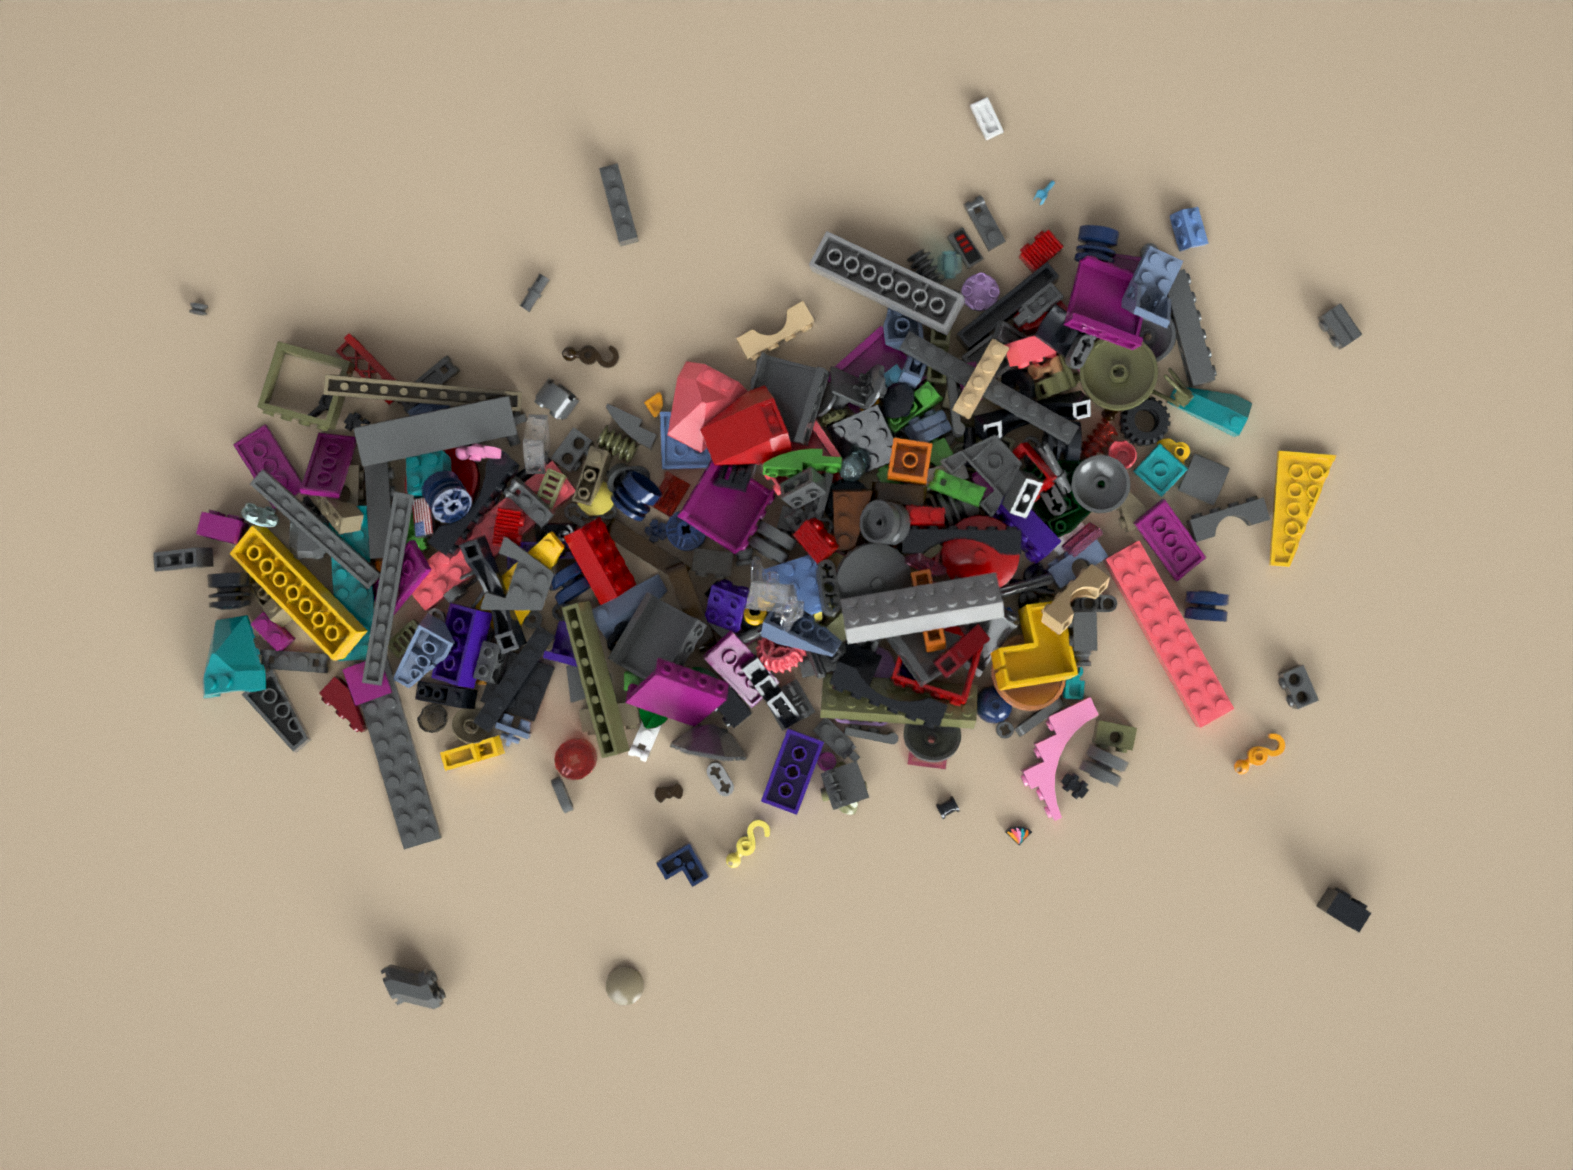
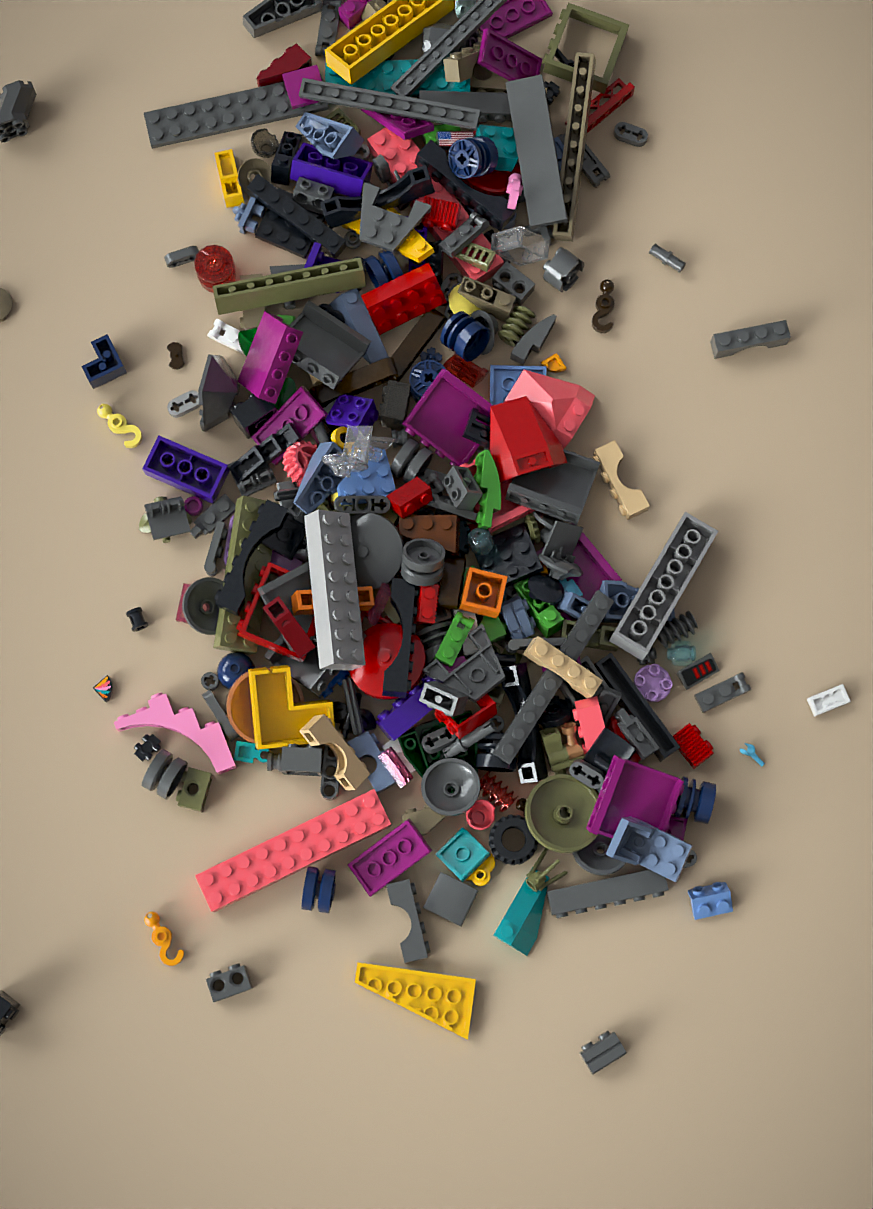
camera: 95 degrees right, 10 degrees down
none -> dark grey beam [614,122,648,147]

